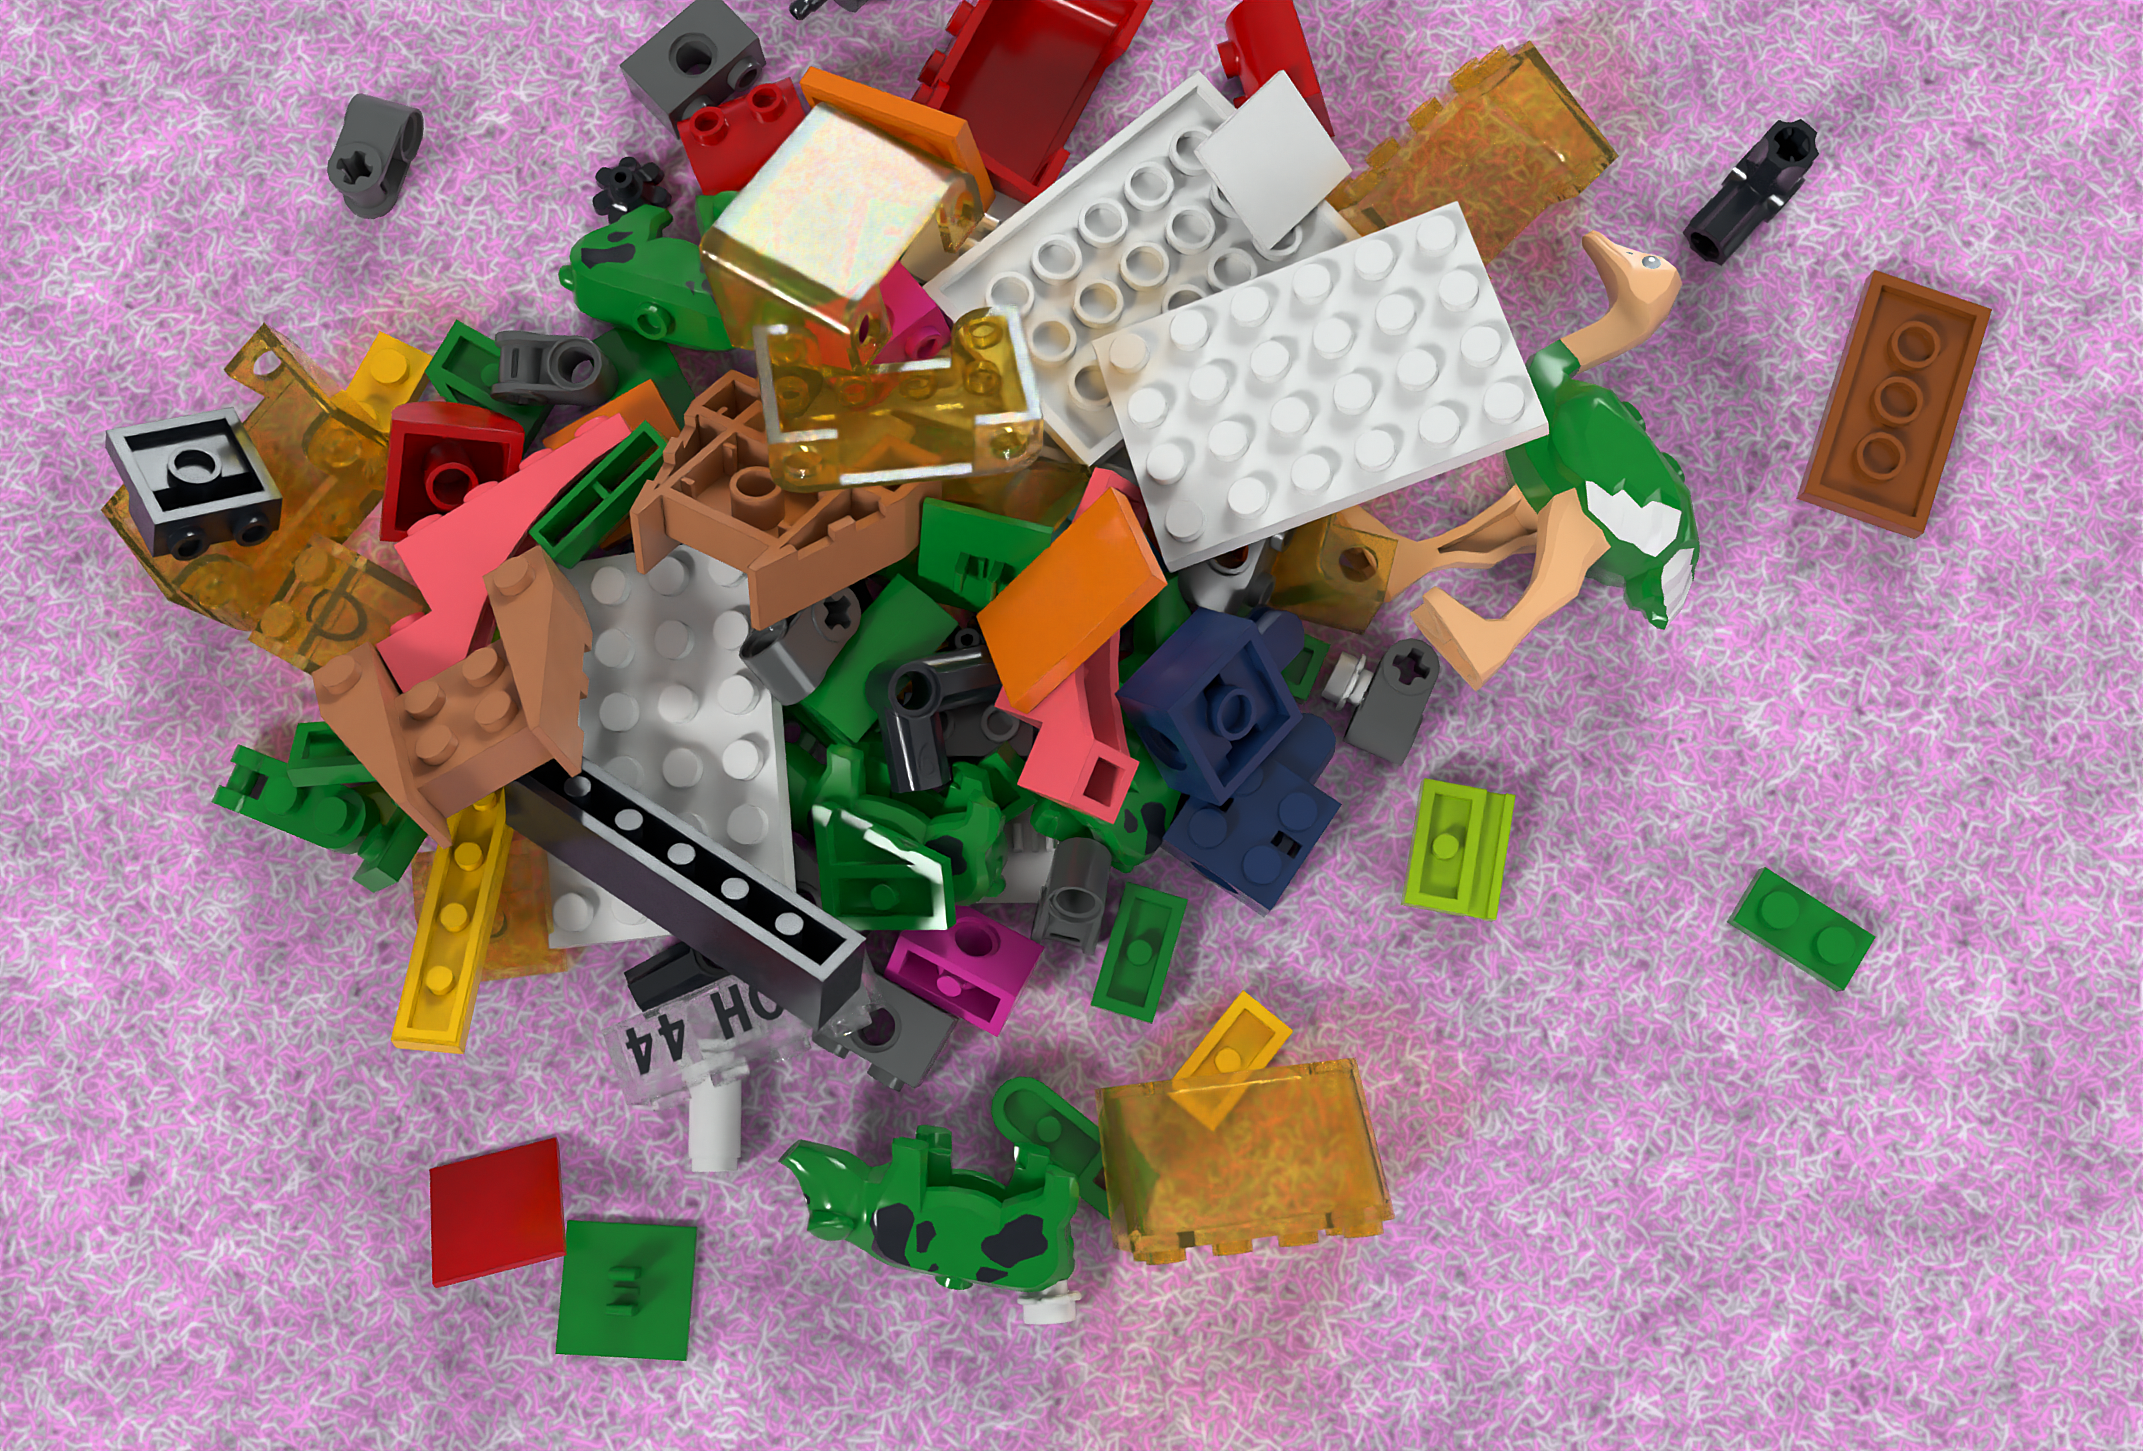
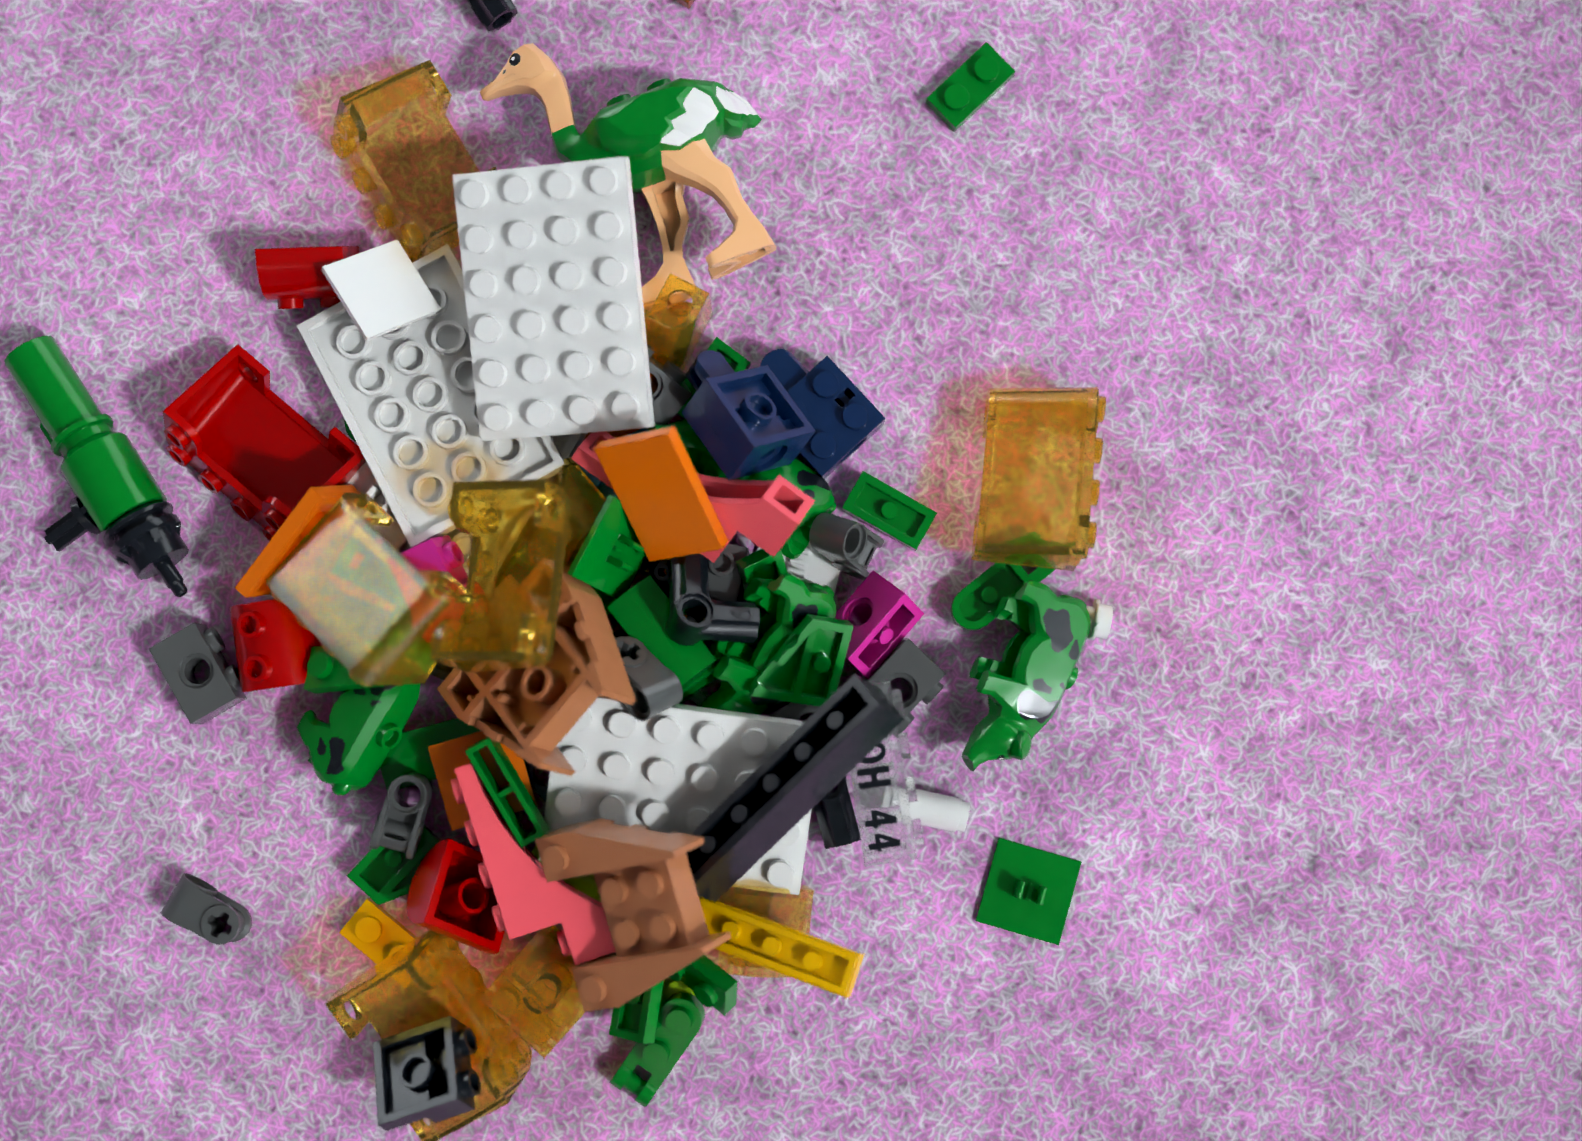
camera: 80 degrees left, 5 degrees up
red piece [429,1137,567,1288] -> none
black plant [592,157,672,225] -> none
yellow plate [1161,990,1293,1133] -> none
white plate [1321,651,1374,711] -> none
dark grey piece [1342,638,1440,766] -> none
lime plate [1401,778,1516,922] -> none

